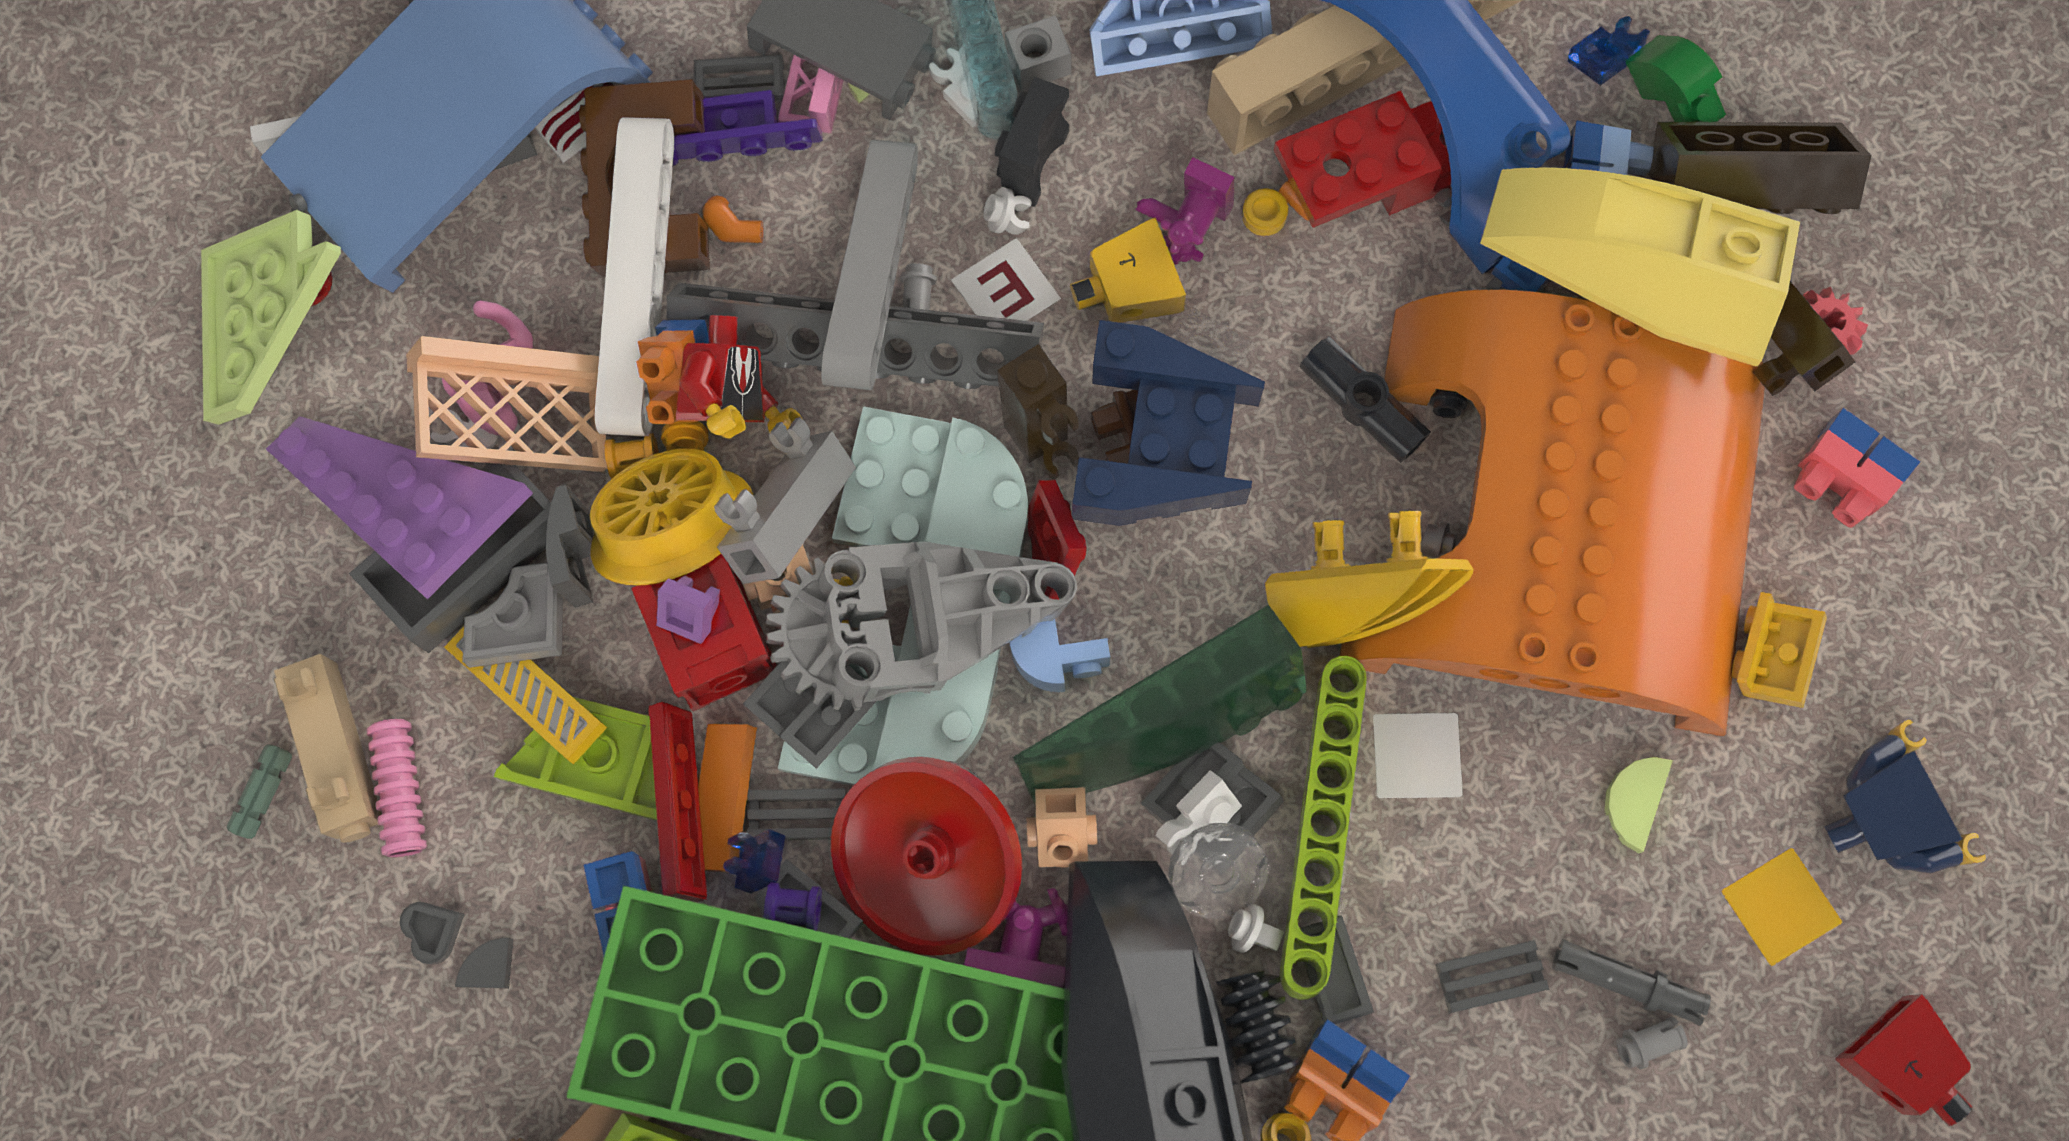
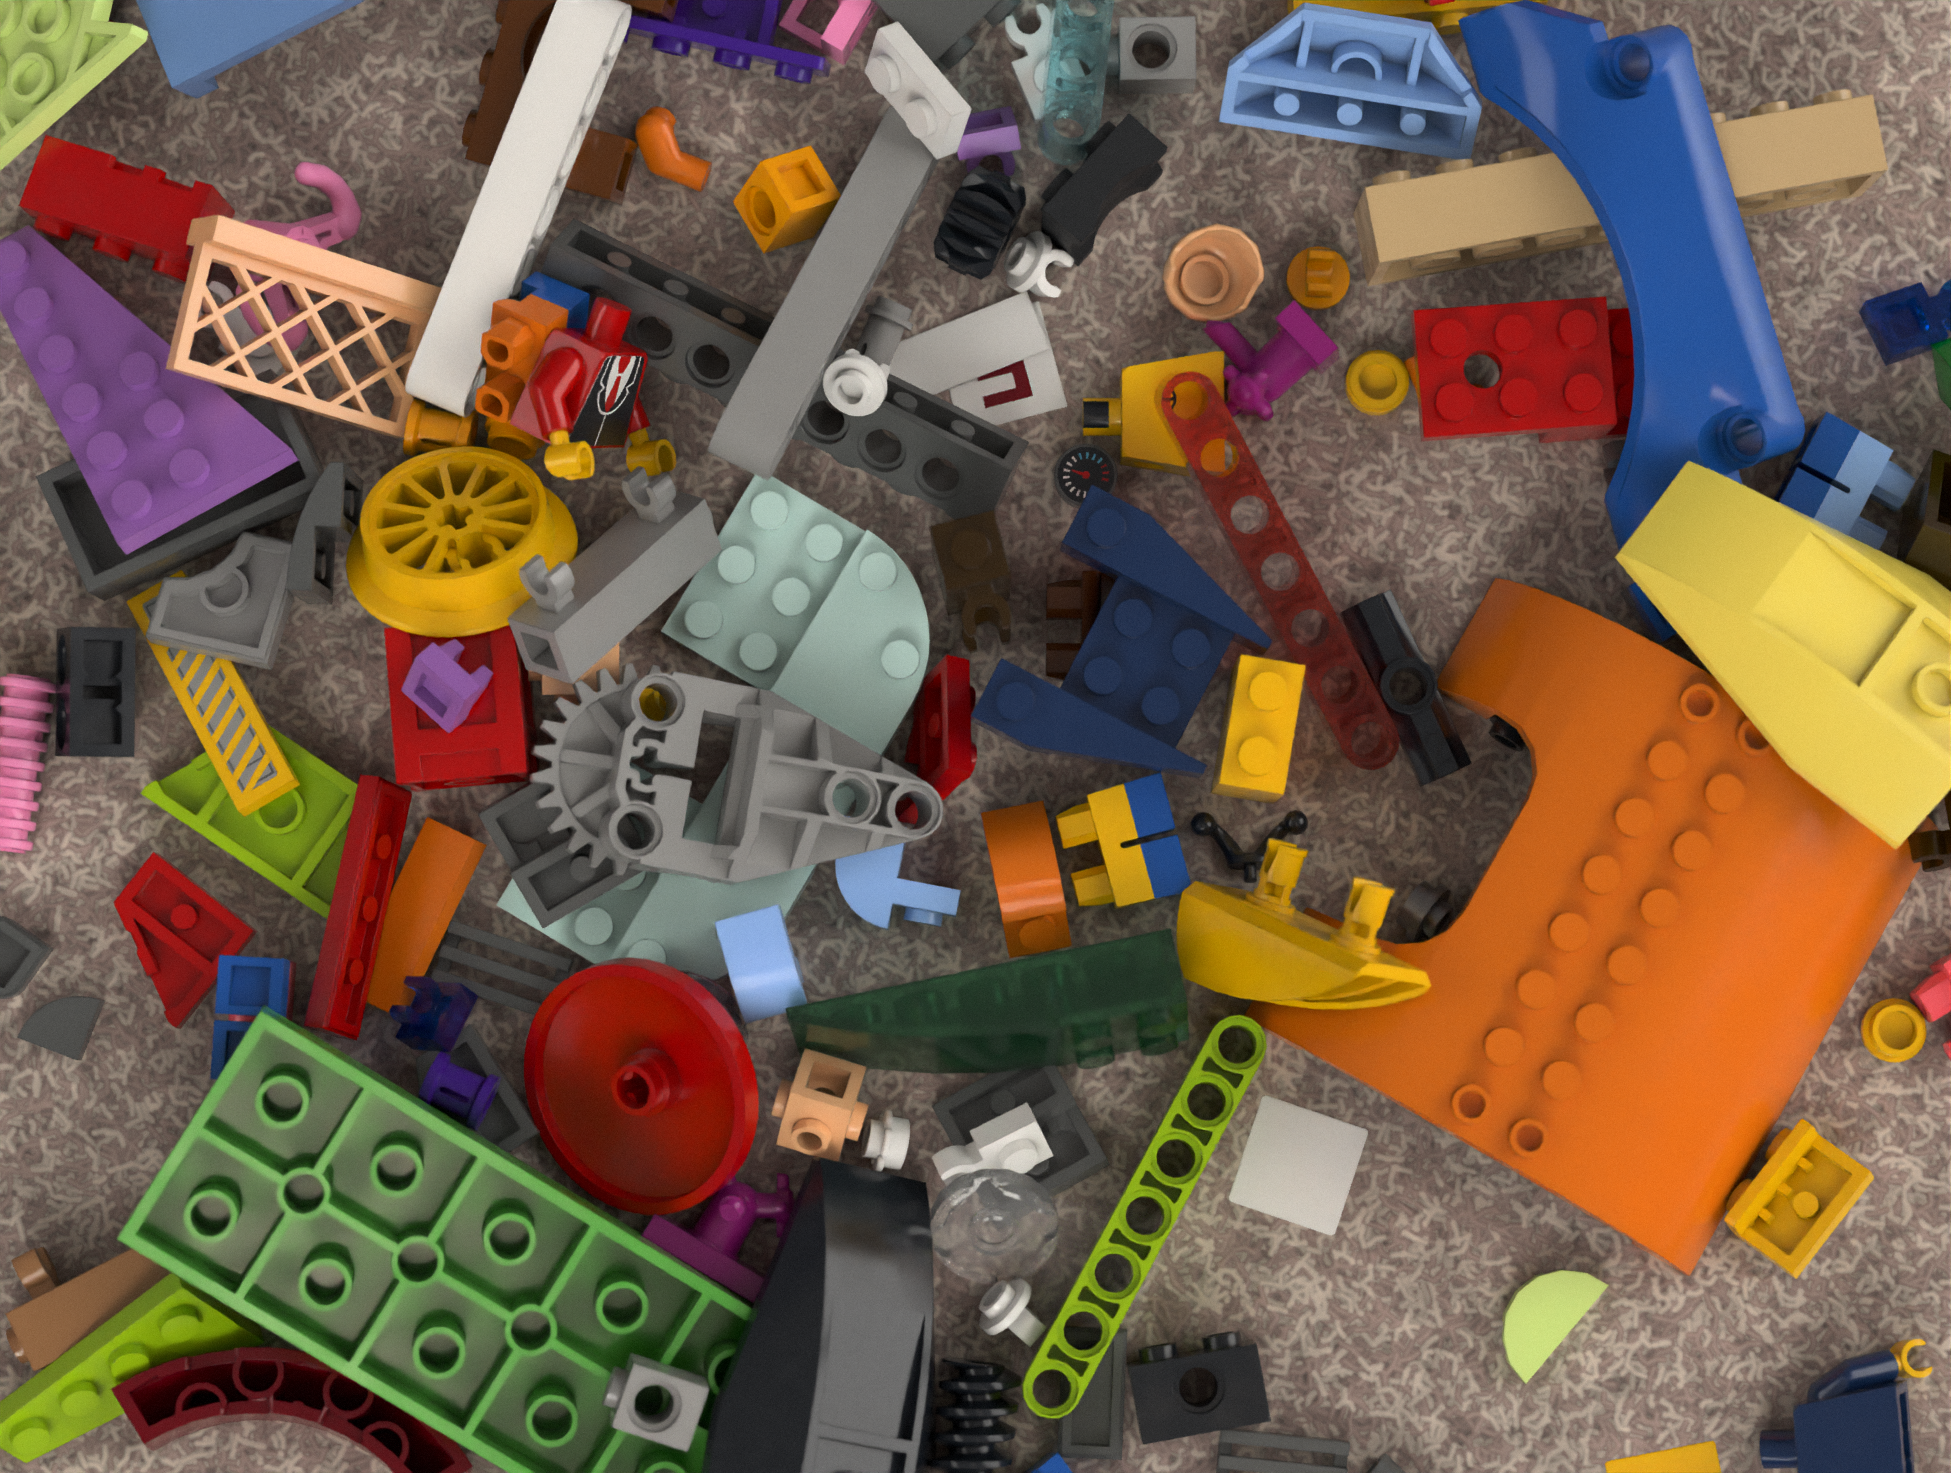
camera: 15 degrees right, 10 degrees up
none -> red wedge [19,135,235,284]
none -> black brick [55,627,136,757]
none -> red wing [113,852,258,1029]
none -> light grey brick [602,1353,710,1452]
none -> light blue brick [714,904,808,1024]
none -> light orange brick [733,145,841,254]
none -> white plate [823,349,890,416]
none -> white plate [861,1109,910,1172]
none -> white plate [864,21,972,160]
none -> white sticker [890,291,1050,395]
none -> black gear [934,166,1026,280]
none -> medium lavender tile [956,106,1021,176]
none -> orange brick [981,800,1072,959]
none -> black tile [1054,444,1118,509]
none -> yellow hips [1055,772,1191,909]
none -> black brick [1127,1331,1271,1445]
none -> clear red beam [1154,370,1400,770]
none -> light nougat hair [1162,224,1265,323]
none -> black piece [1190,810,1308,883]
none -> yellow brick [1211,654,1306,804]
none -> light orange plate [1286,246,1350,310]
none -> yellow plate [1860,998,1927,1063]

